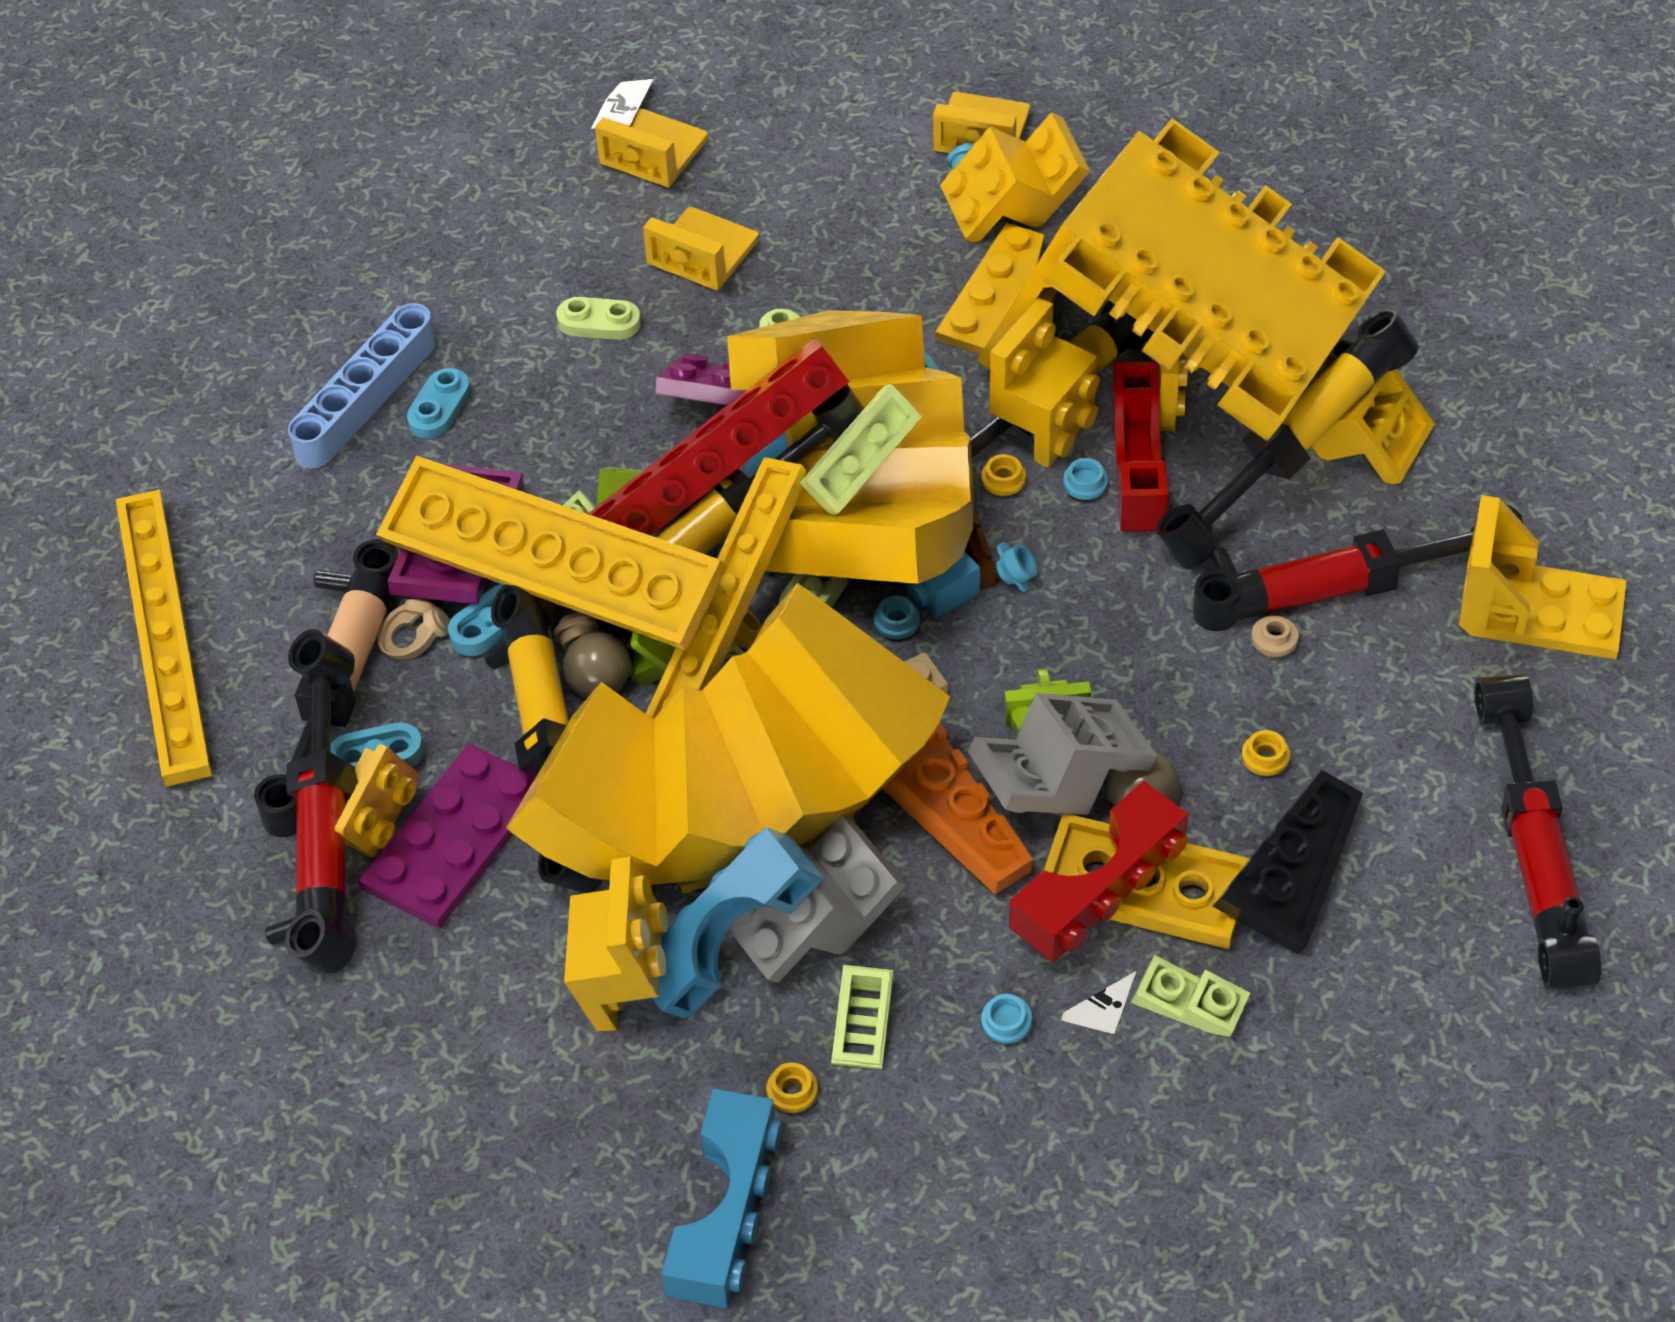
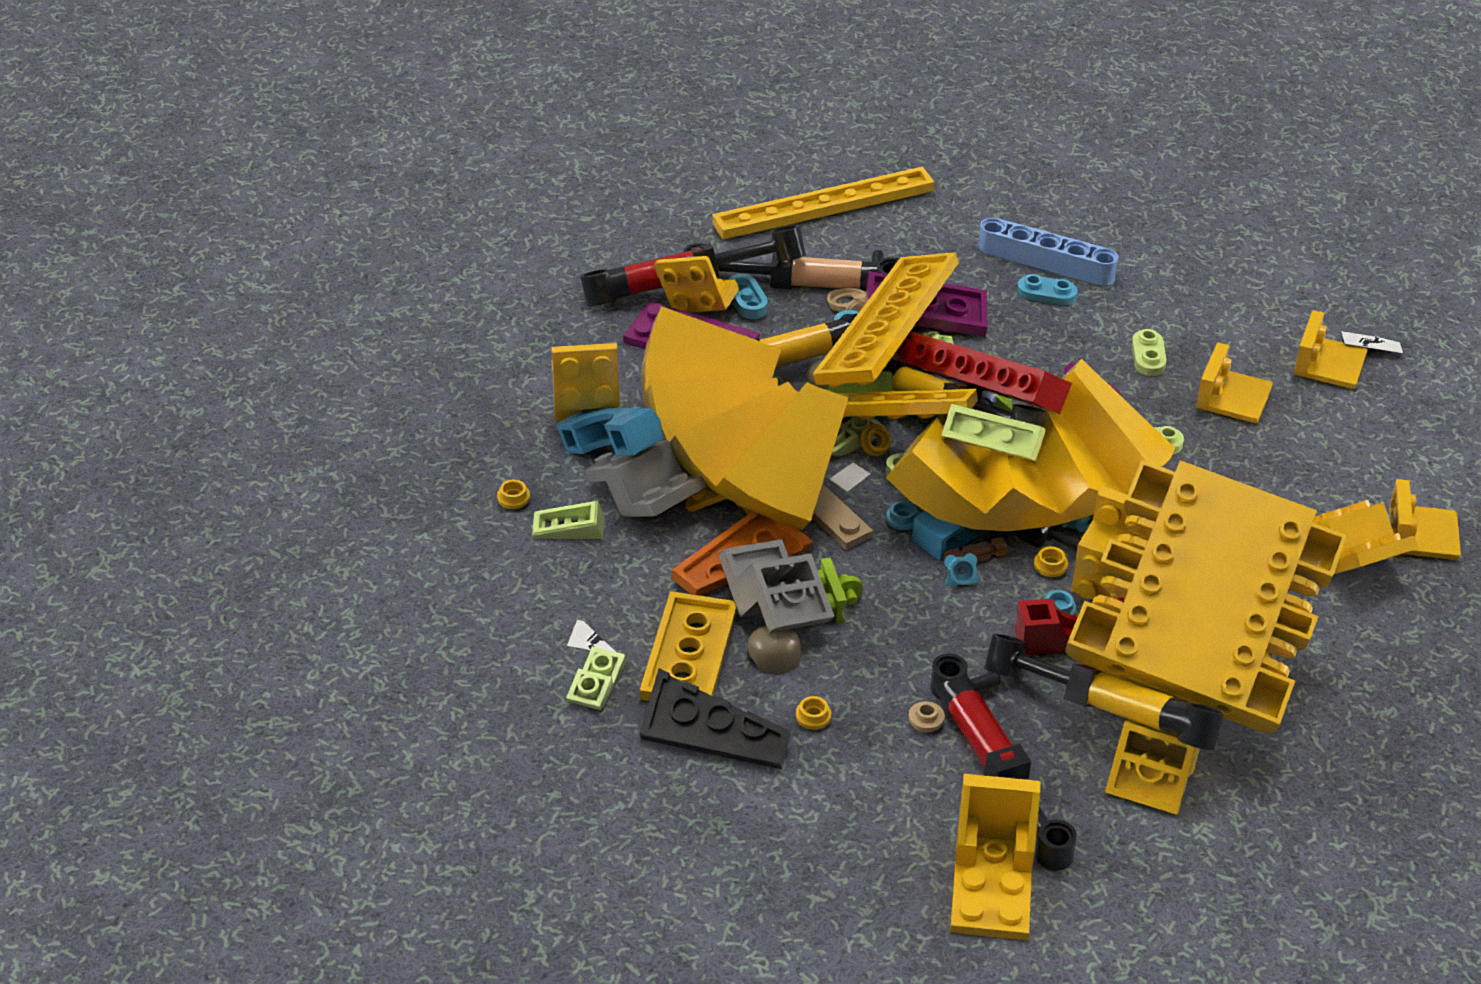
camera: 80 degrees right, 10 degrees down
dark azure arch [661,1089,782,1308] -> none
medium azure plate [981,994,1032,1044] -> none
red arch [1009,780,1188,963] -> none
black piece [1474,674,1601,988] -> none

